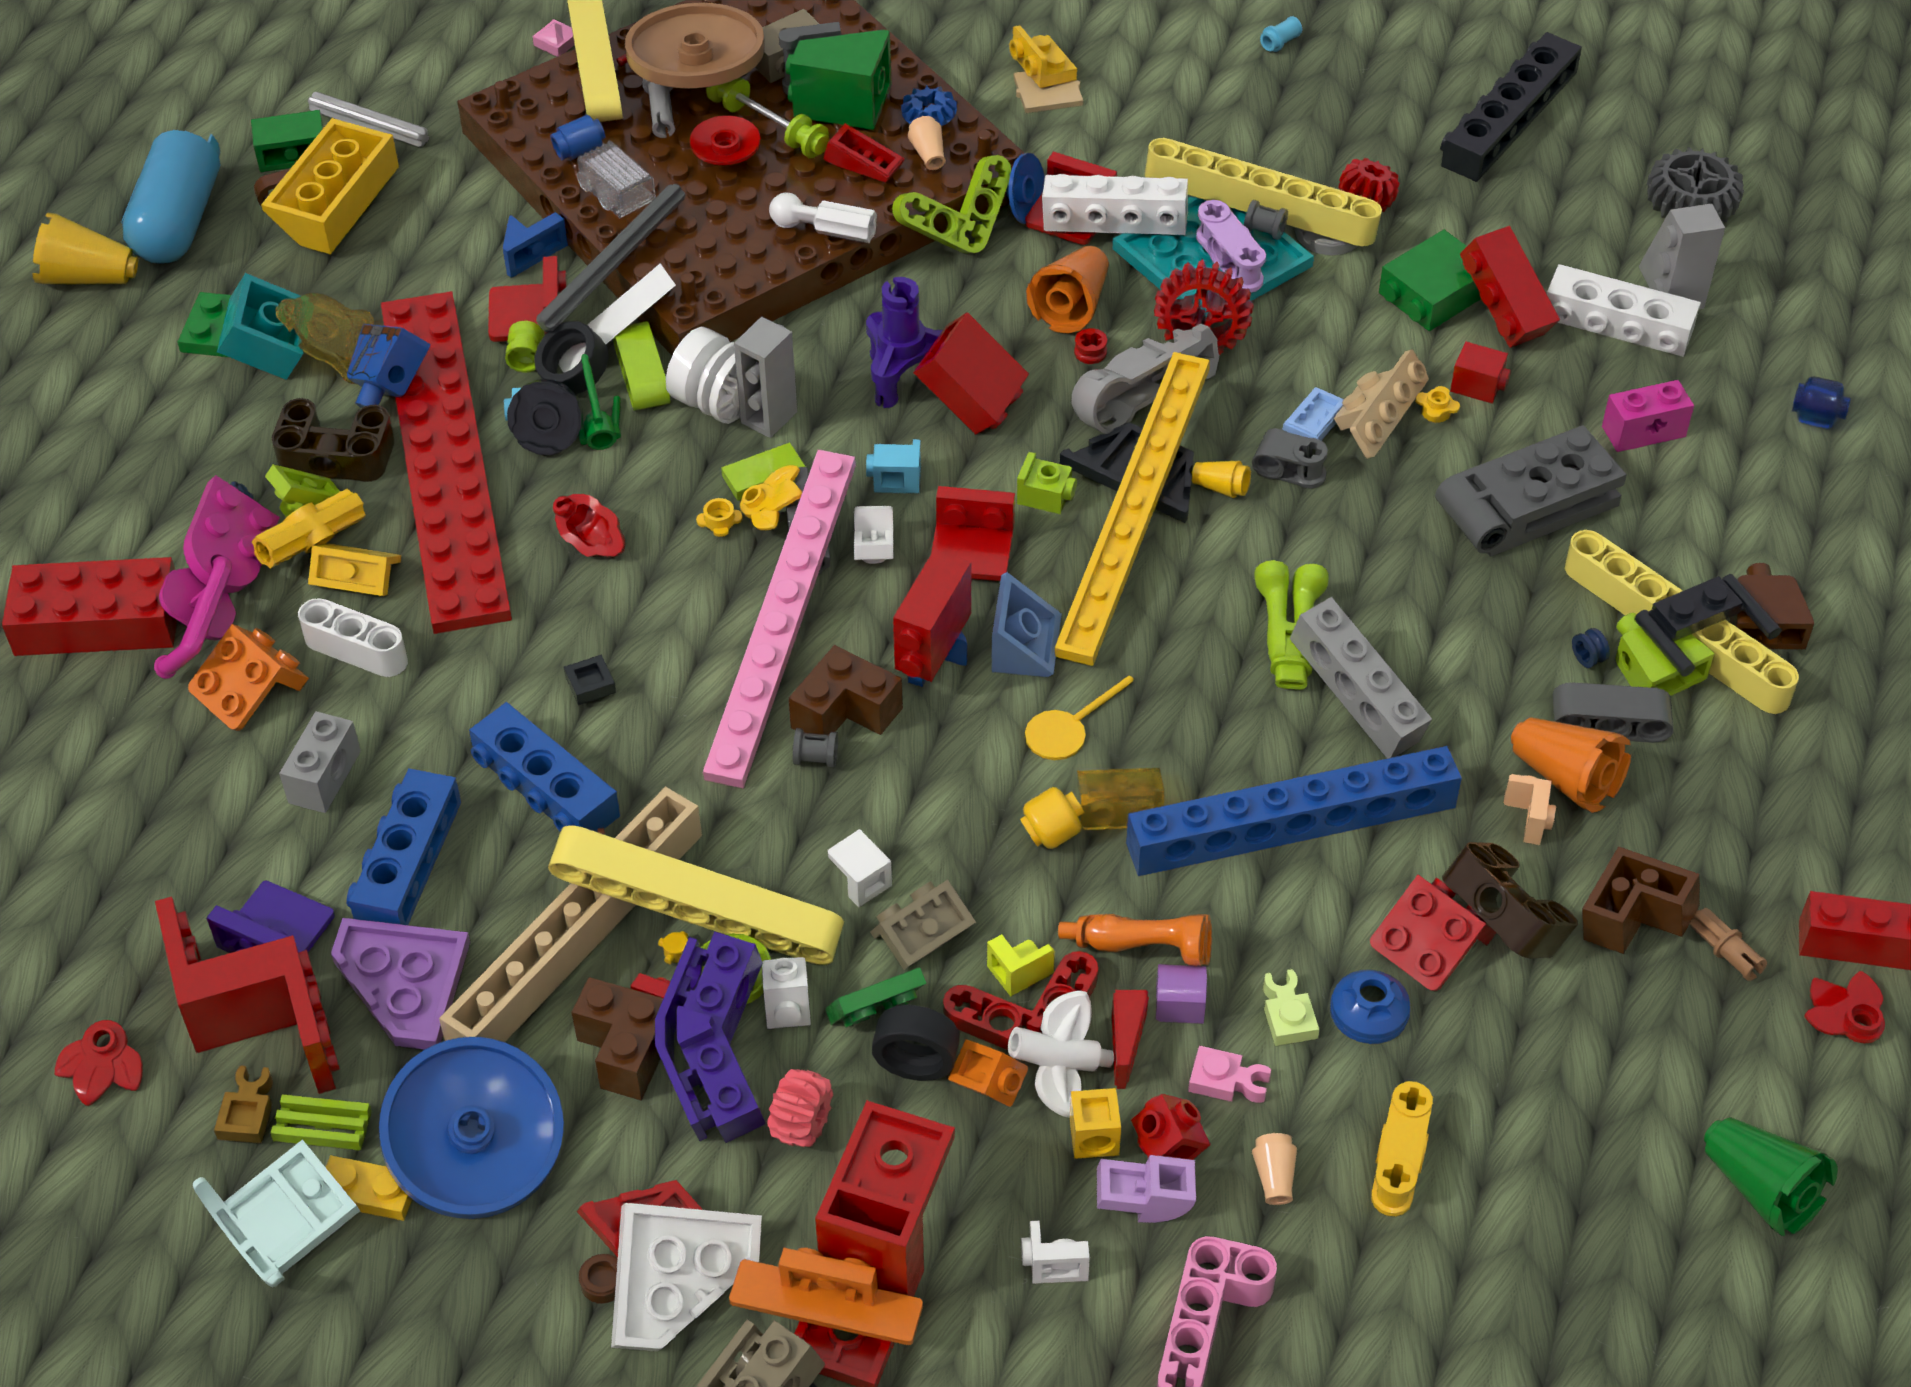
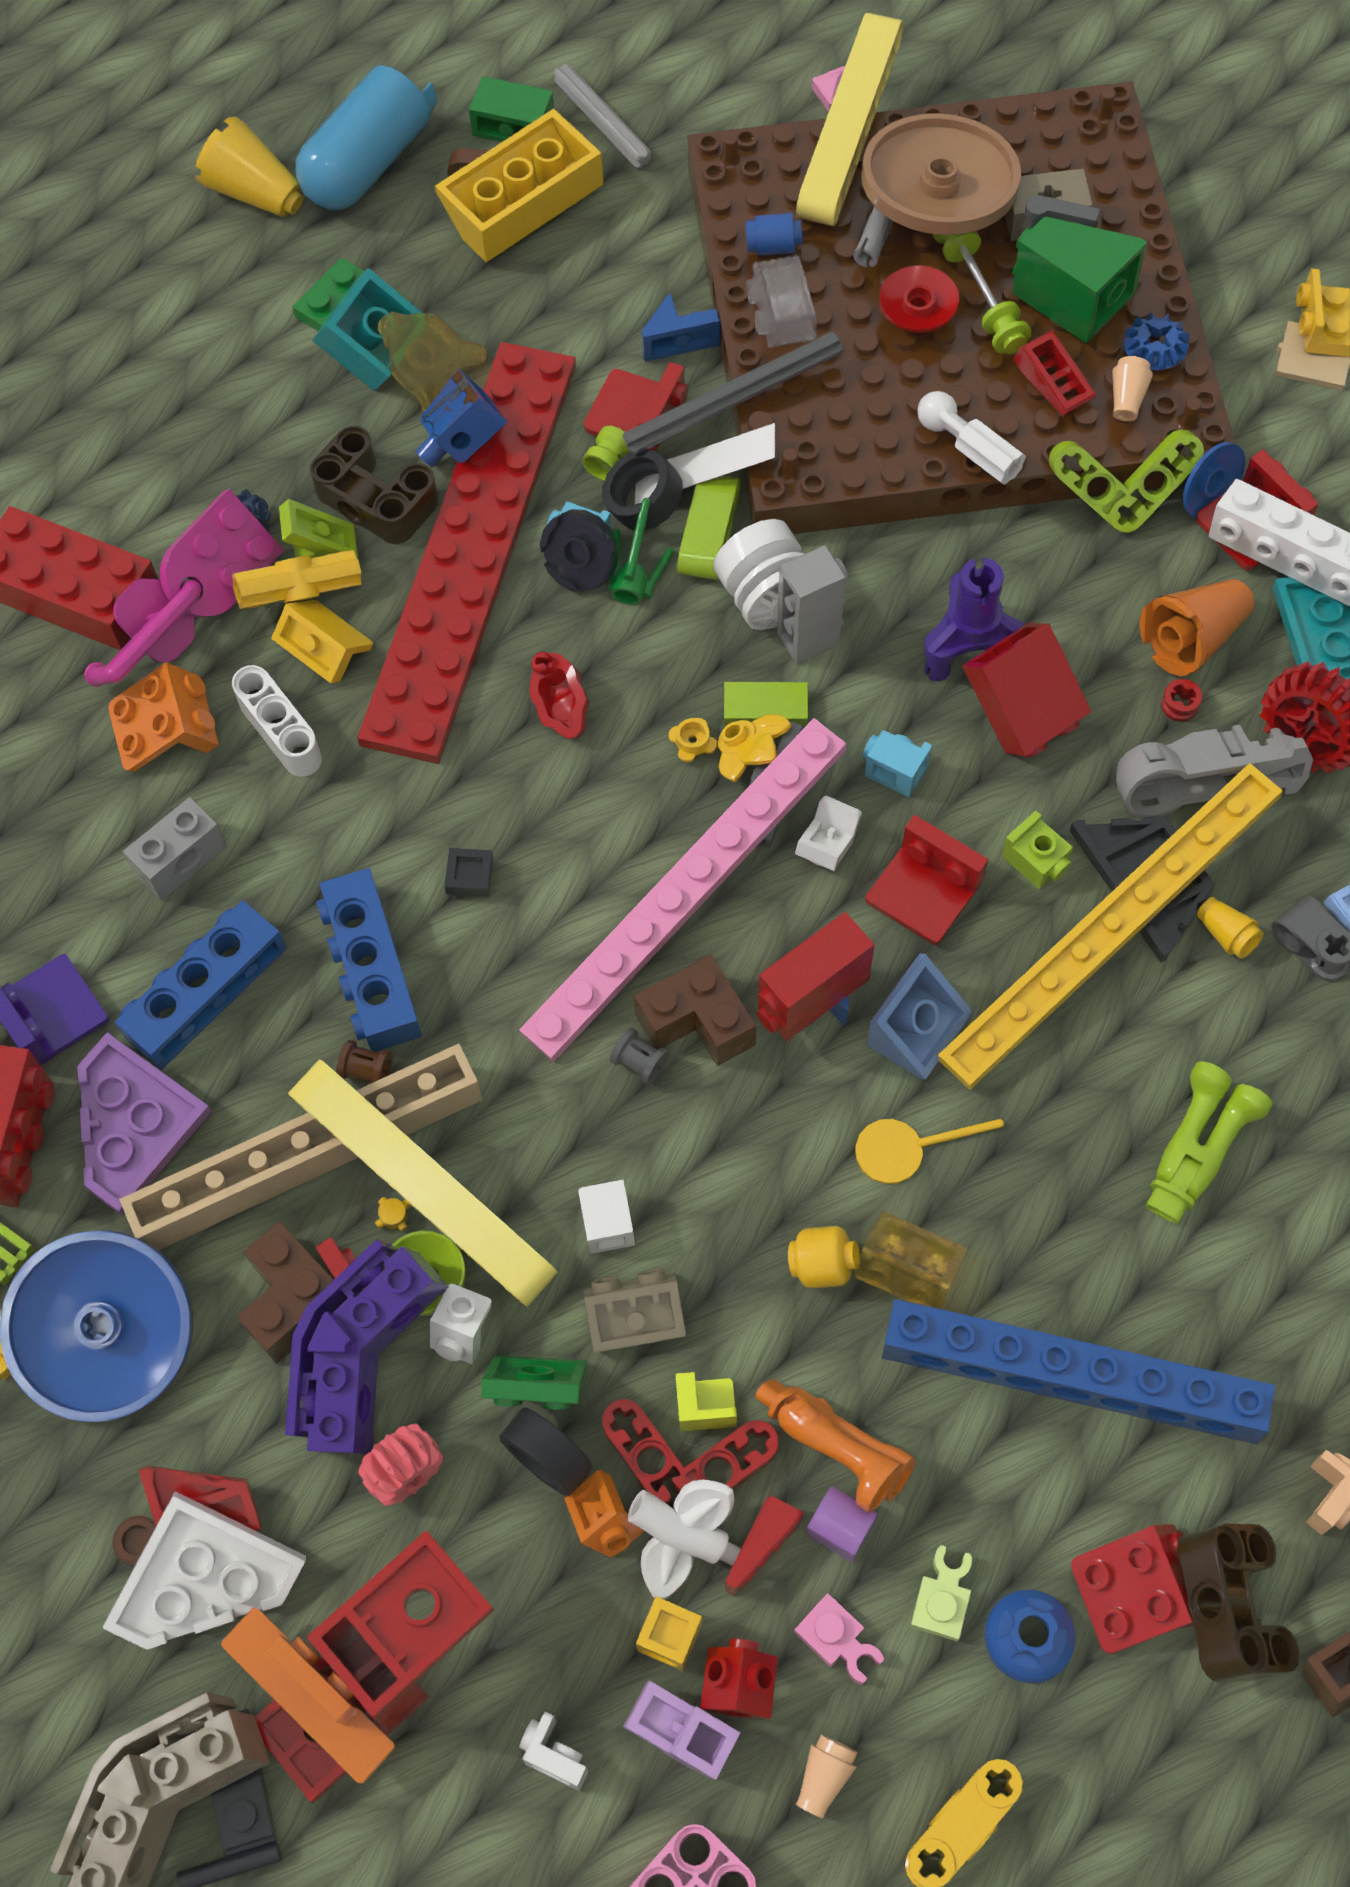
camera: 30 degrees right, 15 degrees up
light grey brick [1290,597,1432,759] -> none

